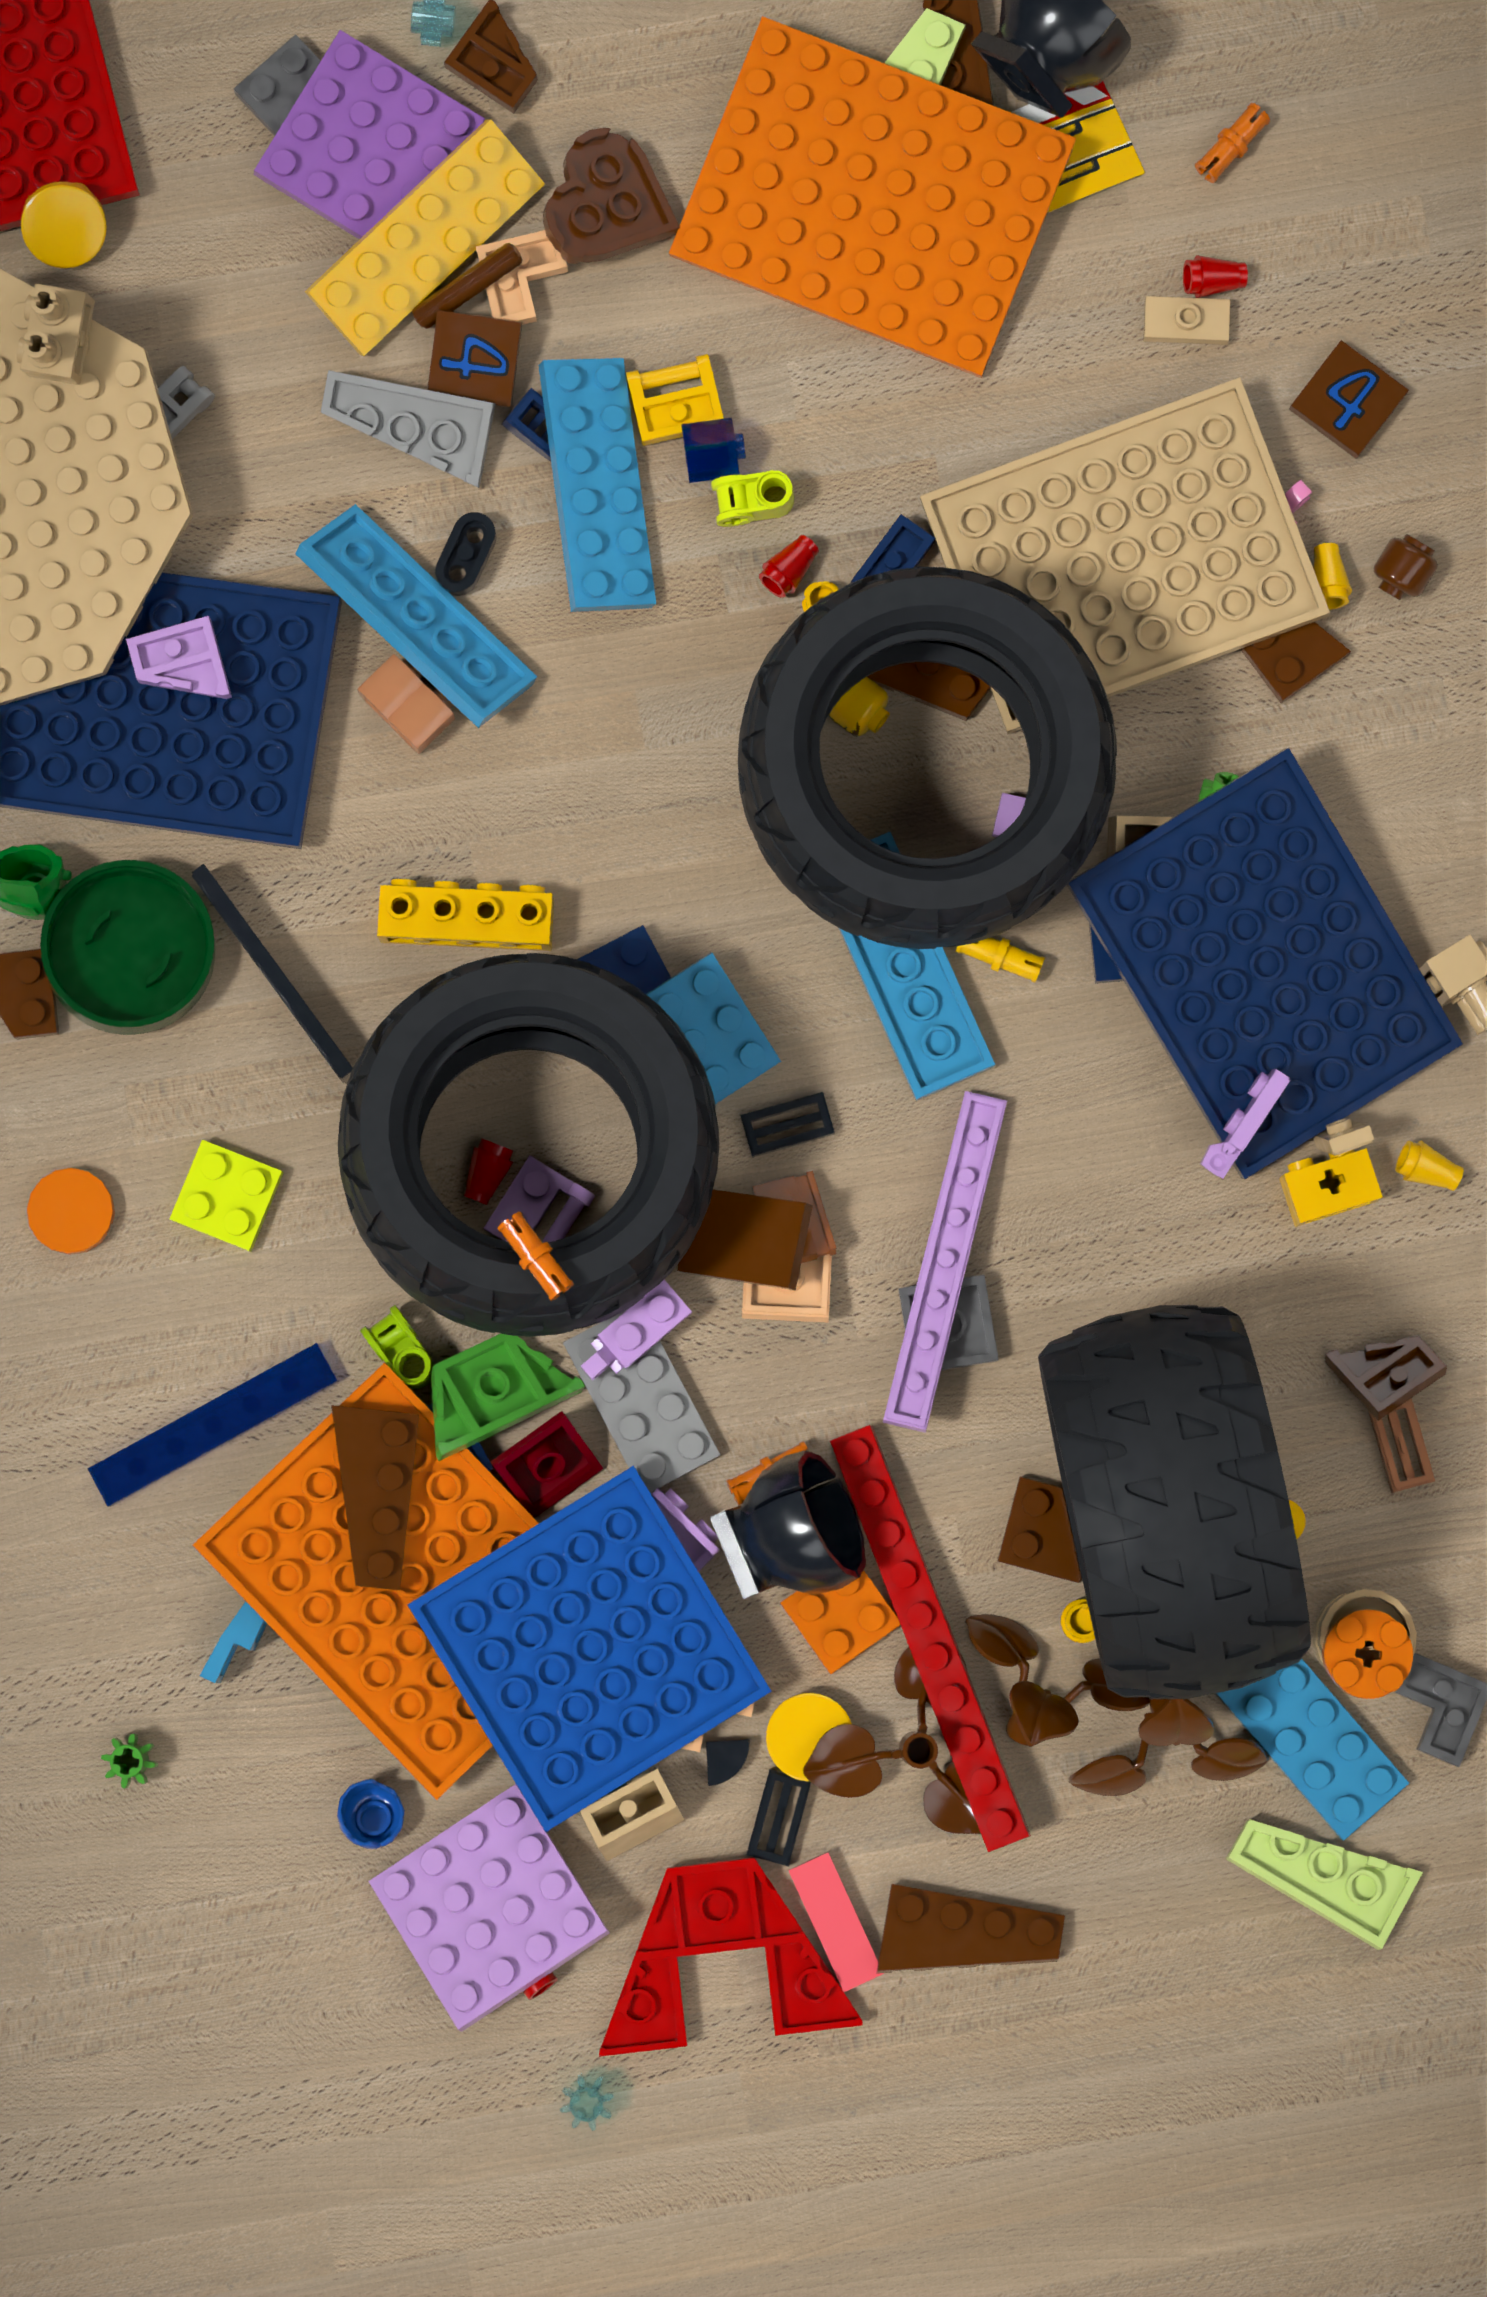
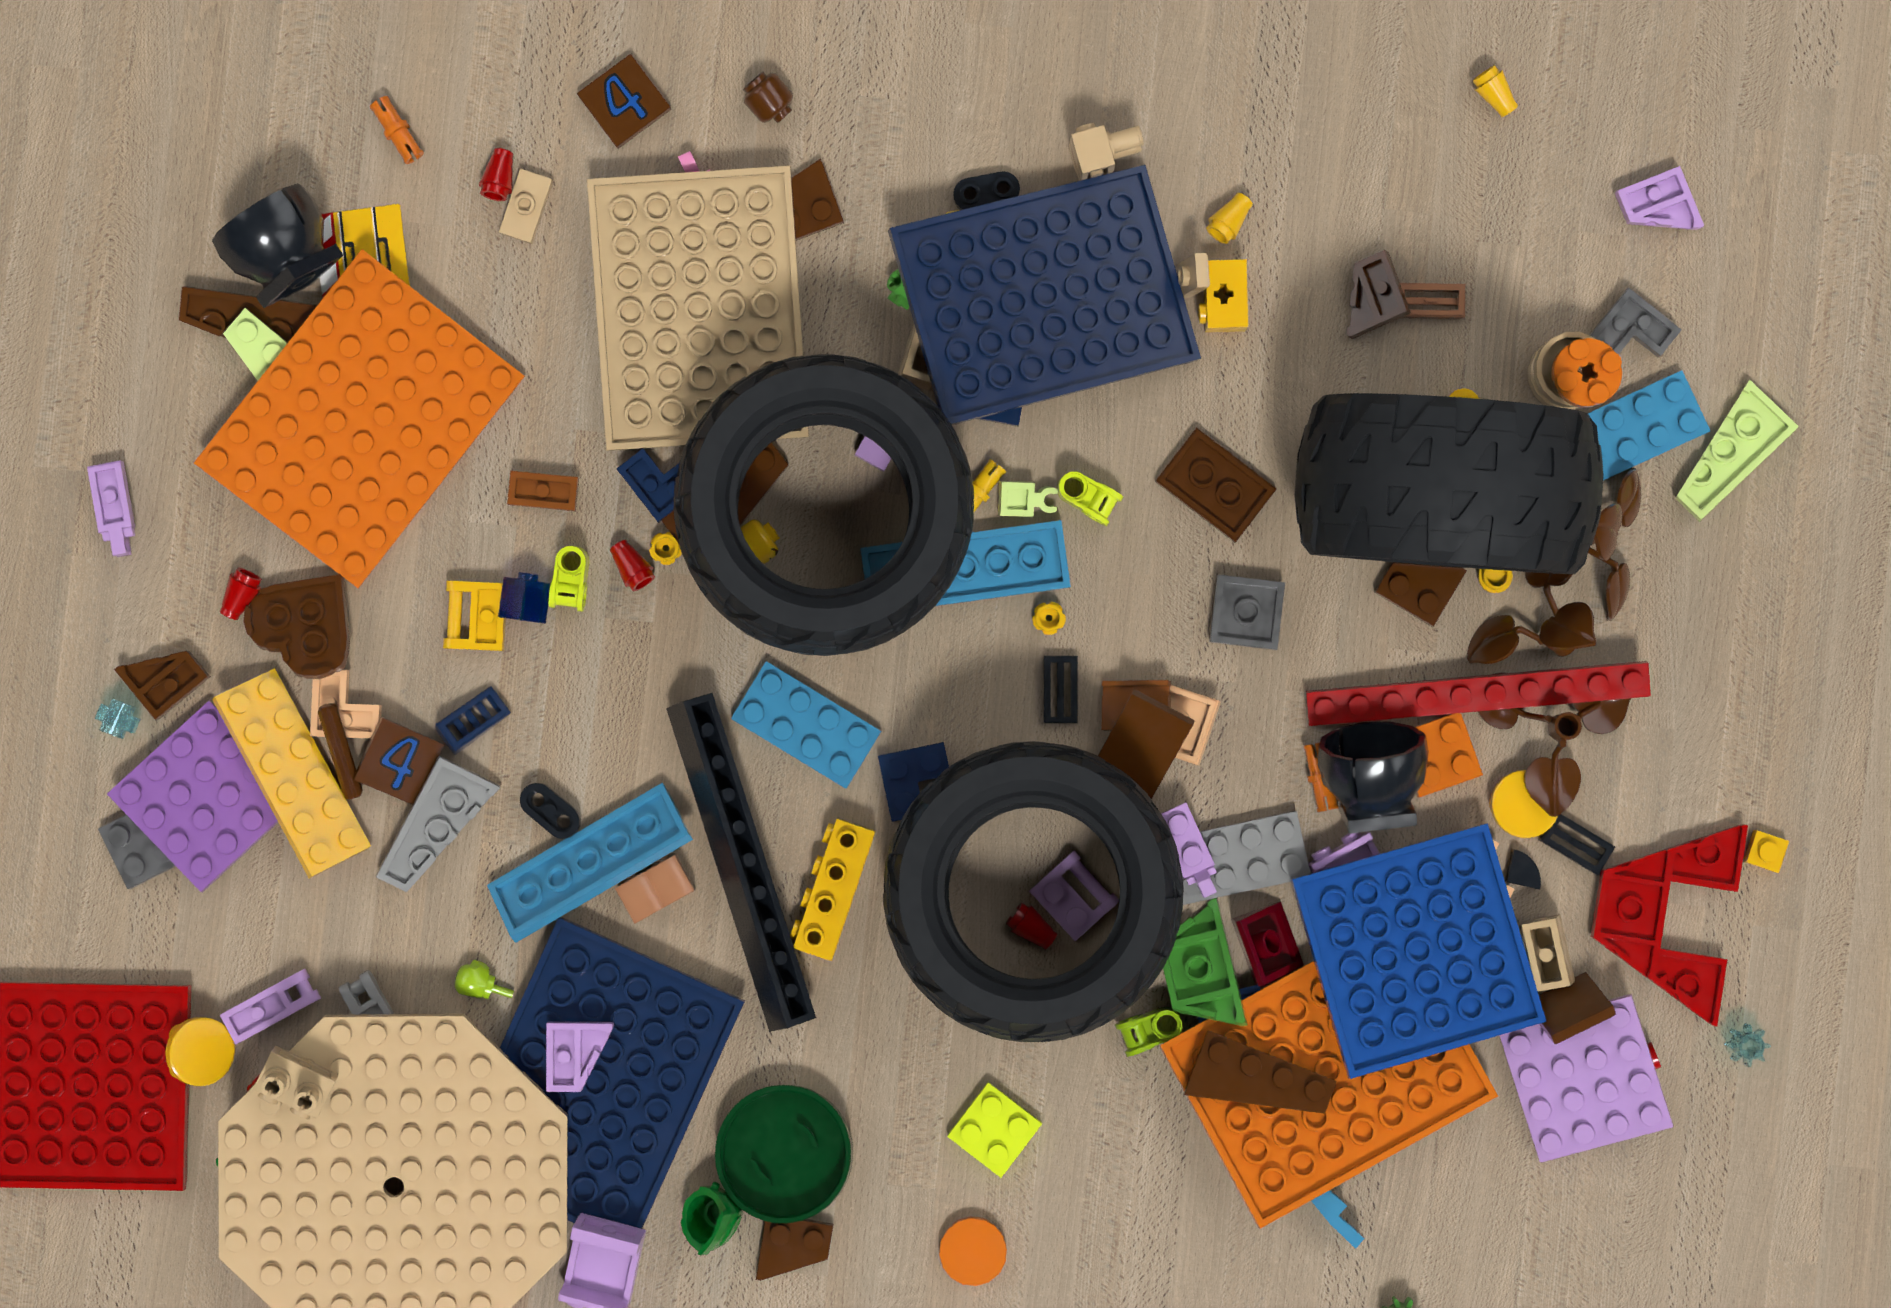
camera: 75 degrees left, 5 degrees up
clear blue tile [88,1343,339,1507] -> none
black tile [192,864,353,1084] -> none
blue hair [337,1779,405,1849] -> none
orange pin [497,1211,574,1301] -> none
dark azure plate [538,358,656,612] -> none
dark azure plate [646,952,781,1104] -> none
coral tile [788,1852,884,1992] -> none
reddish brown wing [876,1884,1065,1974] -> none
lavender tile [883,1091,1007,1433] -> none
lavender hinge [1200,1069,1290,1179] -> none
yellow cone [1313,543,1352,610] -> none
none -> red cone [219,568,262,620]
none -> lavender plate [220,969,321,1045]
none -> lime piece [454,960,514,999]
none -> dark orange plate [507,471,579,512]
none -> black brick [666,693,816,1032]
none -> dark azure plate [731,661,882,789]
none -> black plate [953,171,1020,210]
none -> yellowish green plate [998,481,1058,517]
none -> yellow plate [1032,602,1066,635]
none -> neon yellow piece [1057,472,1123,526]
none -> reddish brown tile [1155,427,1277,543]
none -> reddish brown tile [1539,972,1616,1045]
none -> yellow plate [1743,830,1789,873]

